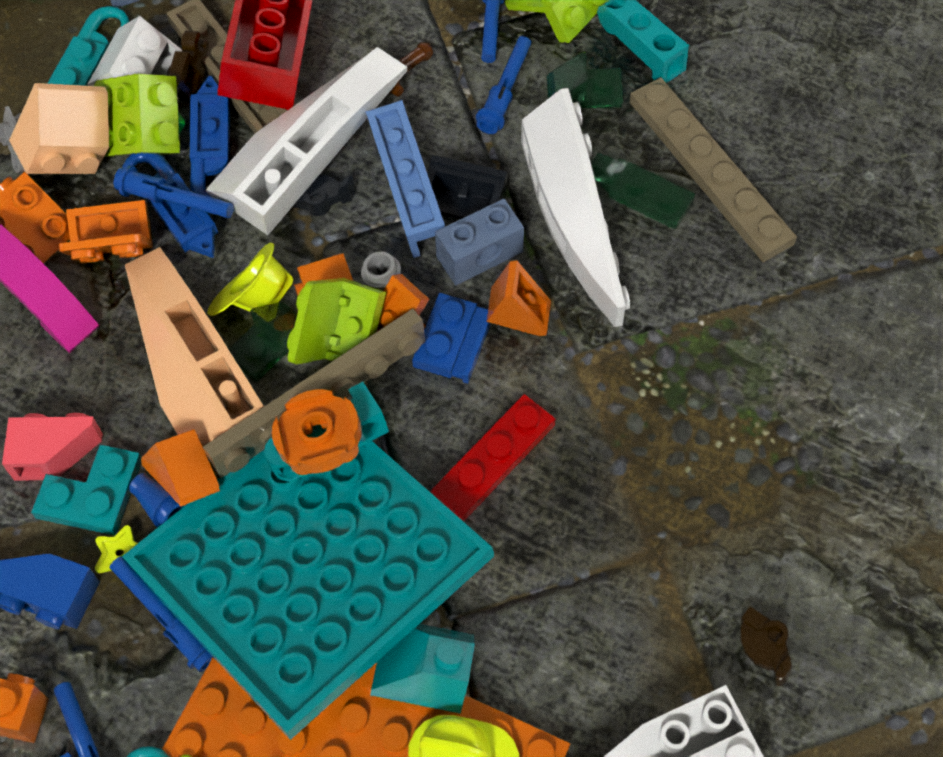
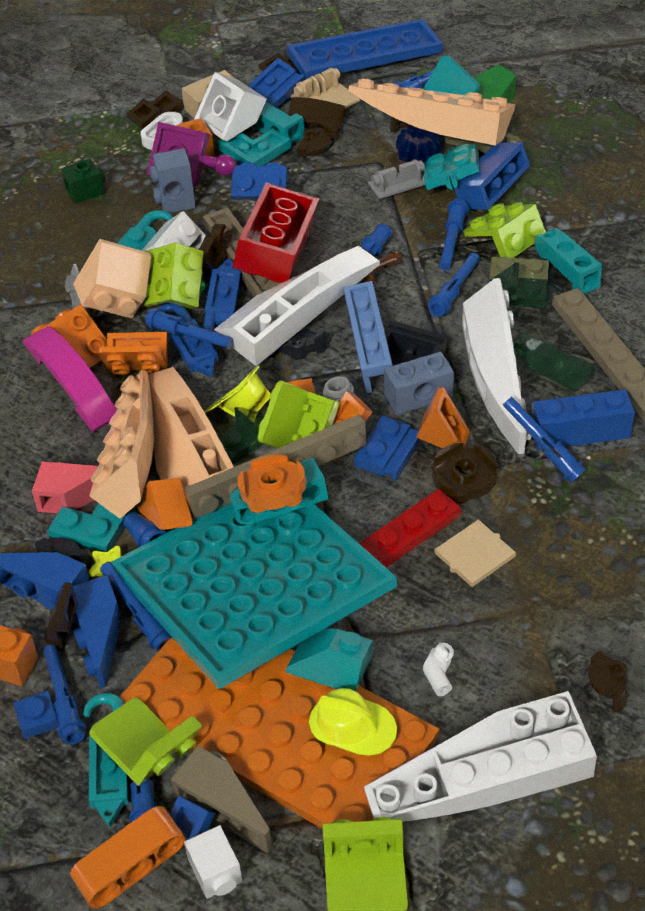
camera: 10 degrees right, 15 degrees down
none -> black piece [35,537,93,569]
none -> dark brown slope [46,582,78,651]
none -> blue slope [73,575,121,689]
none -> light nougat wedge [89,369,154,519]
none -> blue axle [361,224,392,257]
none -> white arm [423,642,454,696]
none -> dark brown plate [432,443,497,504]
none -> tan piece [435,520,516,587]
none -> olive plate [489,257,549,288]
none -> blue pin [503,396,586,483]
none -> blue brick [531,389,635,451]

